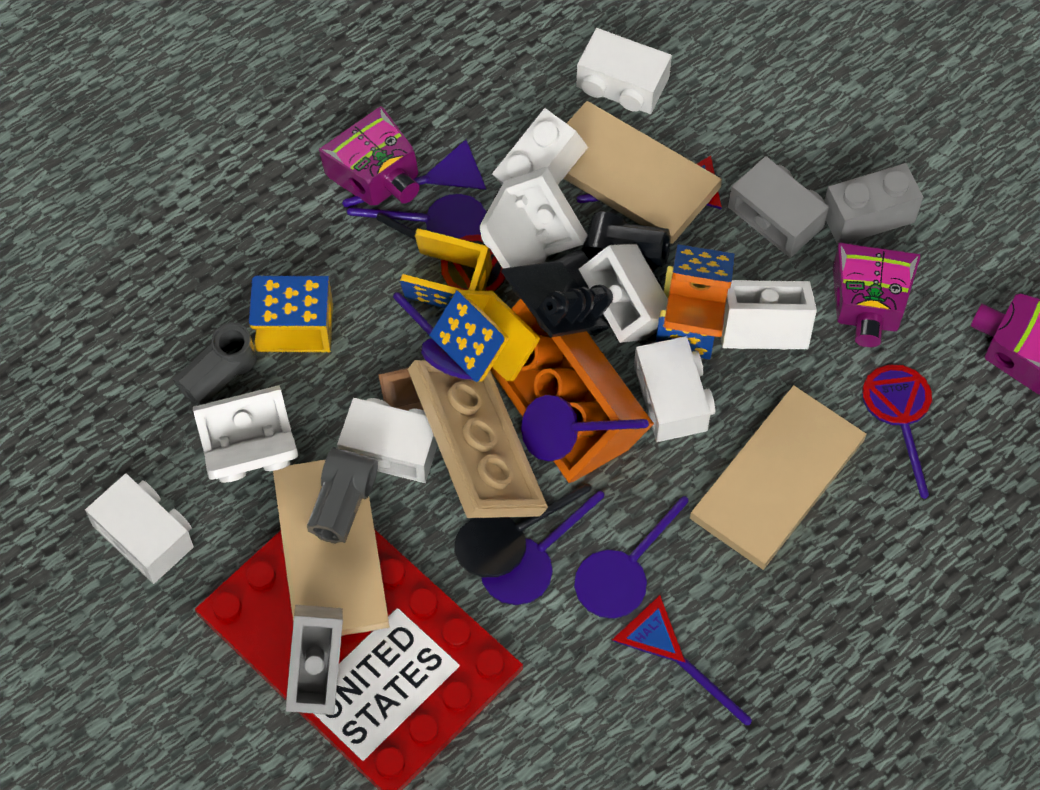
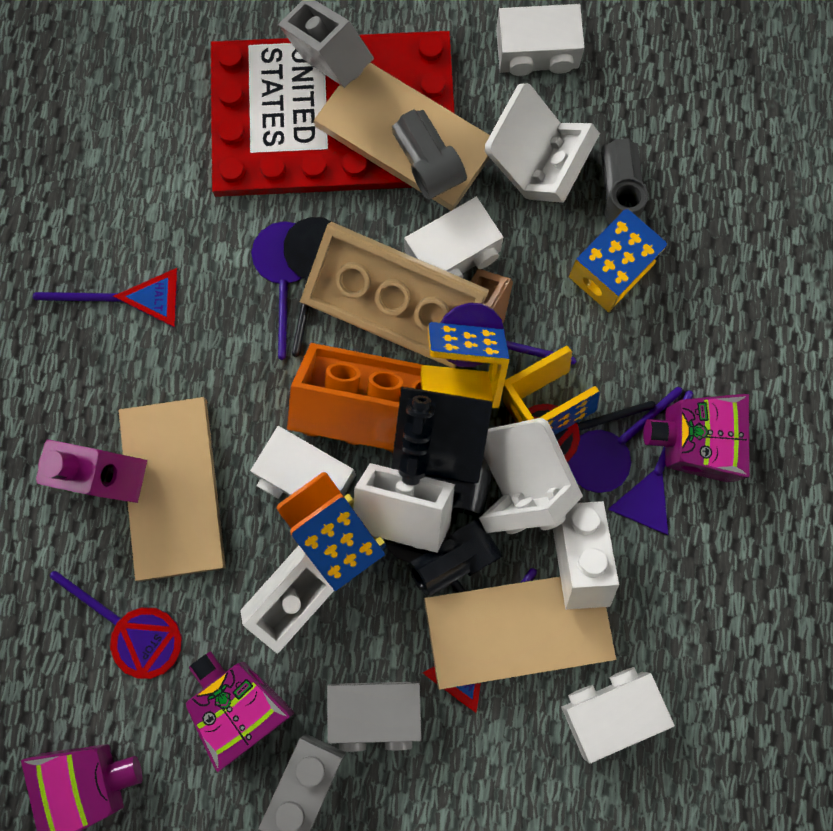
camera: 135 degrees right, 15 degrees up
dark purple piece [521,395,649,461] -> none
dark purple piece [574,496,689,619] -> none
none -> magenta torso [36,439,148,503]

